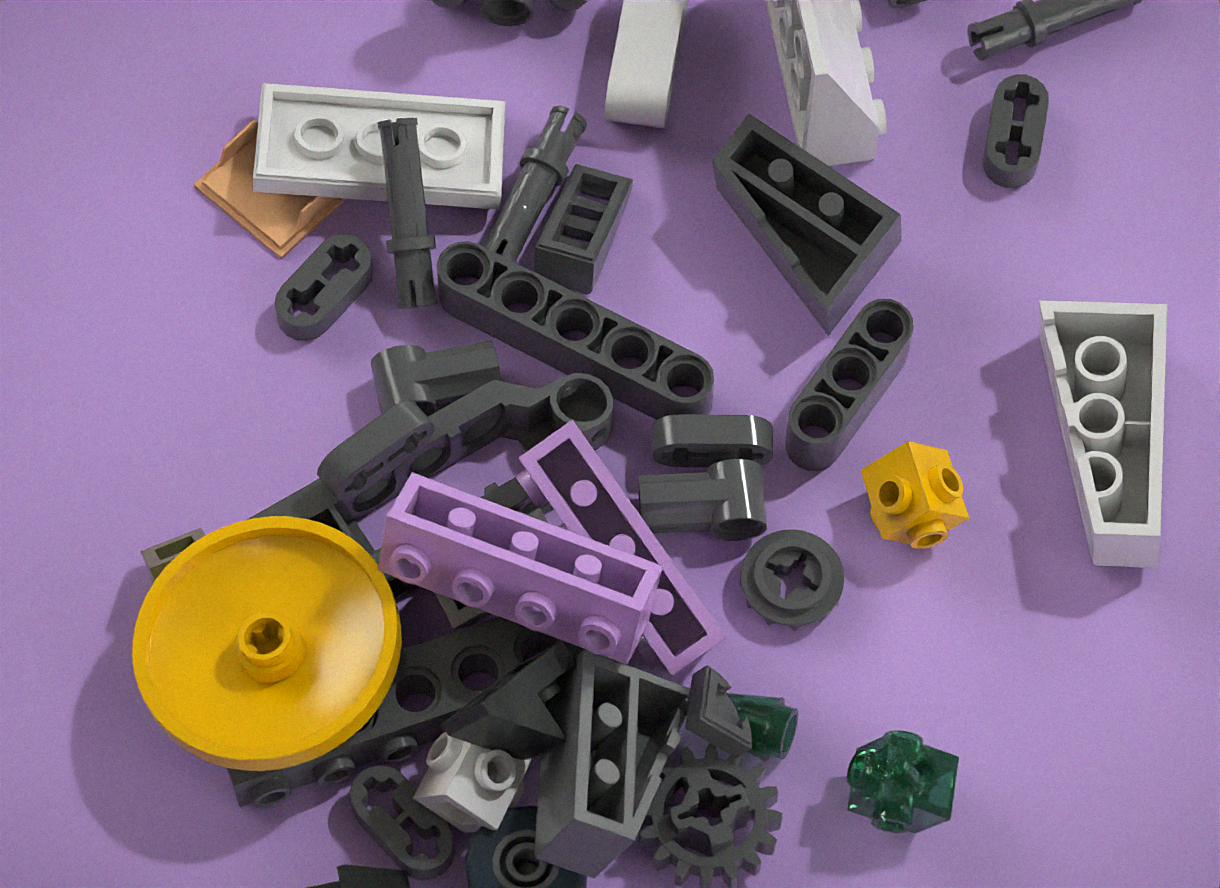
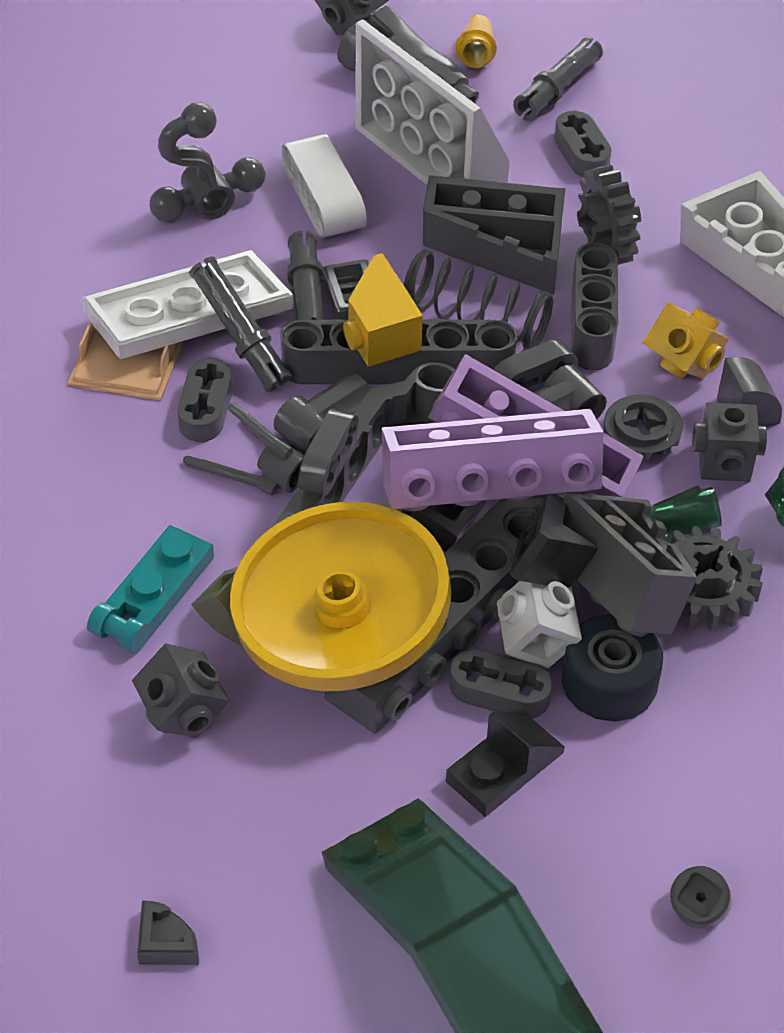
camera: 30 degrees left, 15 degrees down
dark grey tile [685,665,752,758] -> none
none -> teal plate [87,525,214,653]
none -> dark grey brick [132,643,230,738]
none -> dark grey plant [183,403,304,495]
none -> yellow slope [343,253,423,367]
none -> dark grey piece [403,249,553,349]
none -> dark grey gear [577,165,641,265]
none -> dark grey brick [692,402,767,482]
none -> dark grey brick [717,357,782,426]

